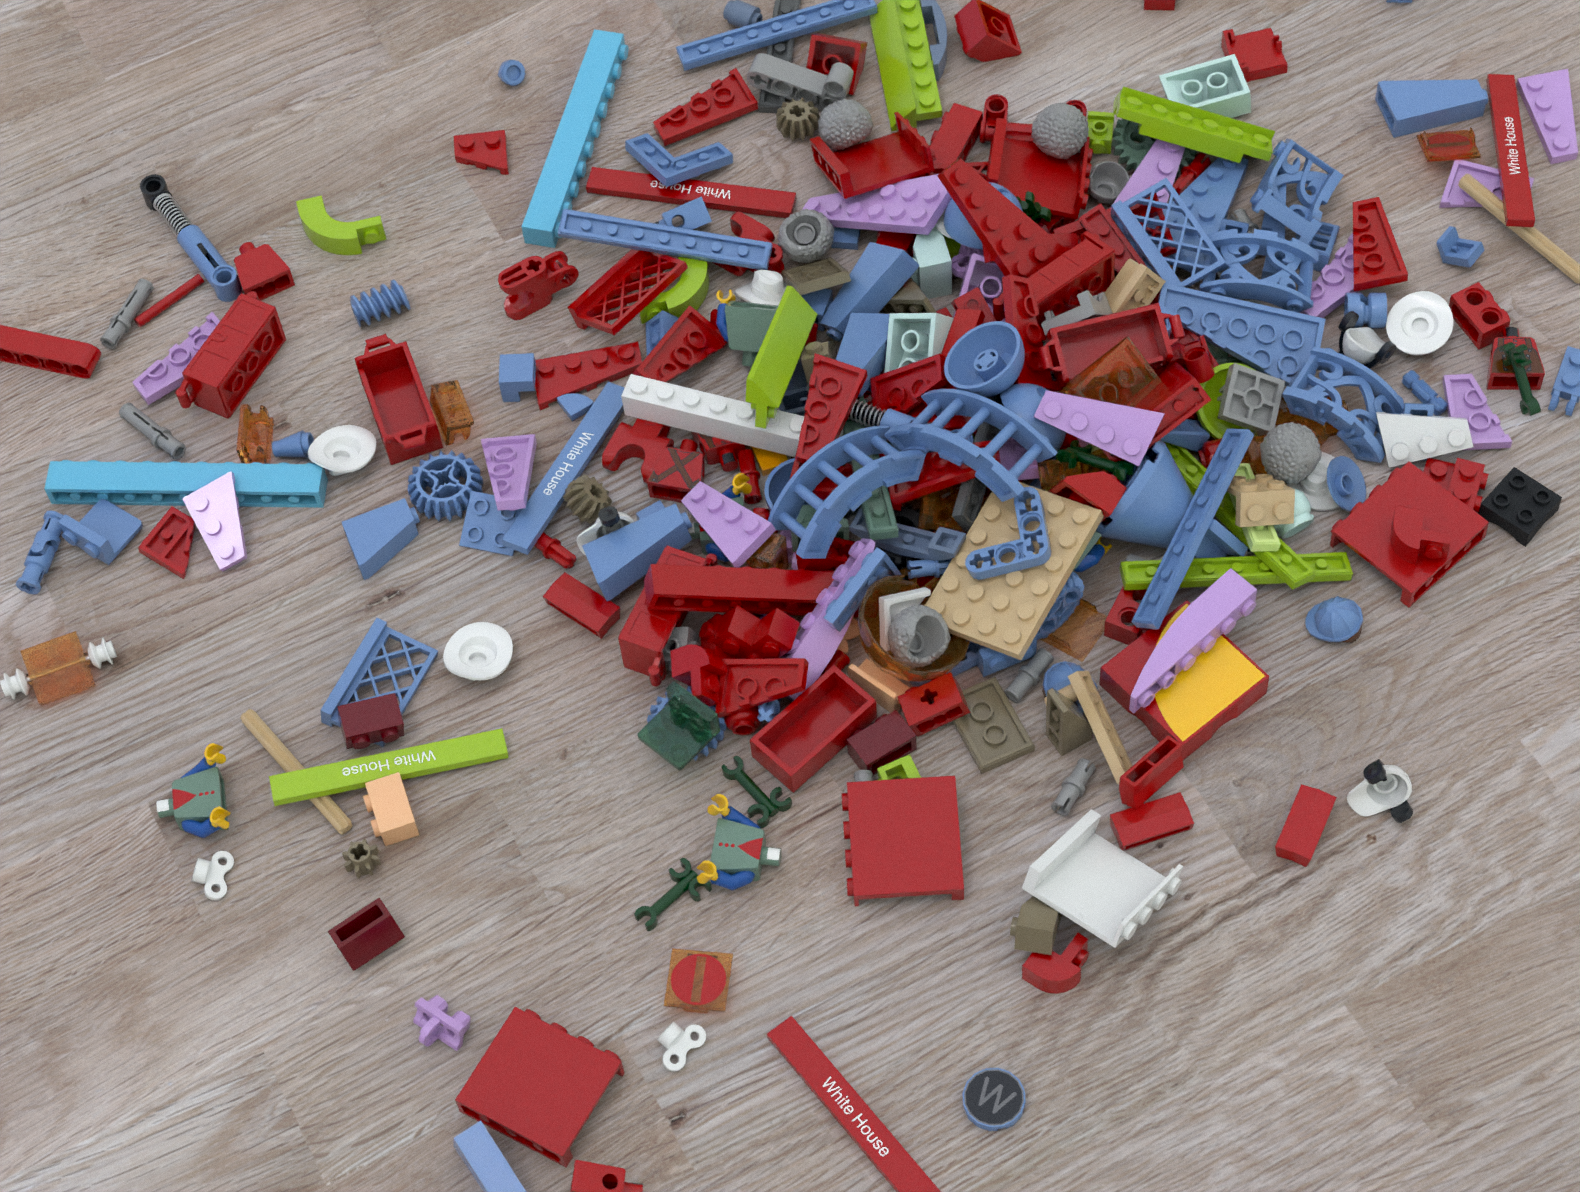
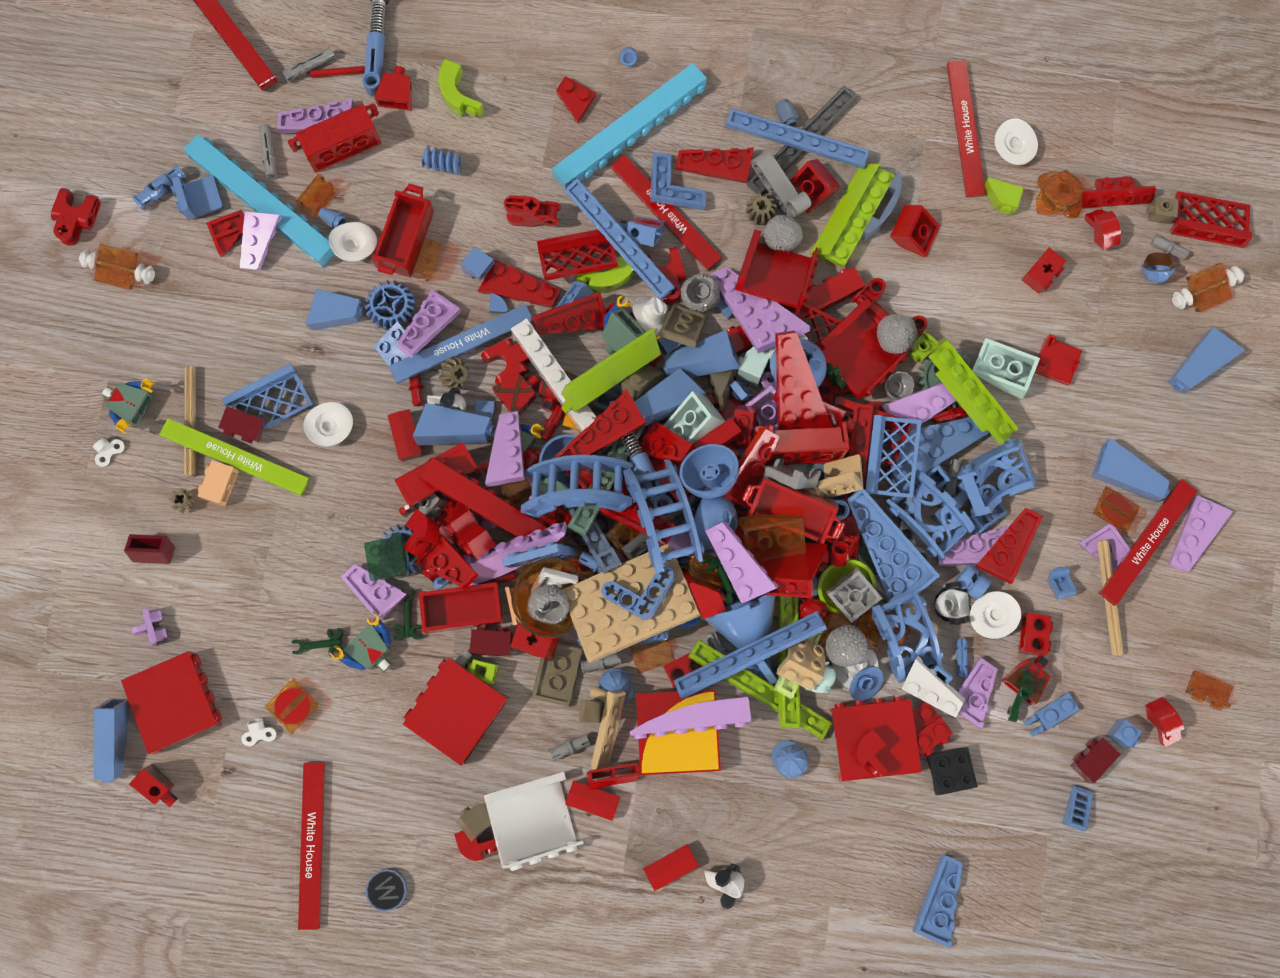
camera: 30 degrees right, 20 degrees up
none -> lavender wing [341,564,408,620]
none -> medium blue plate [730,381,755,401]

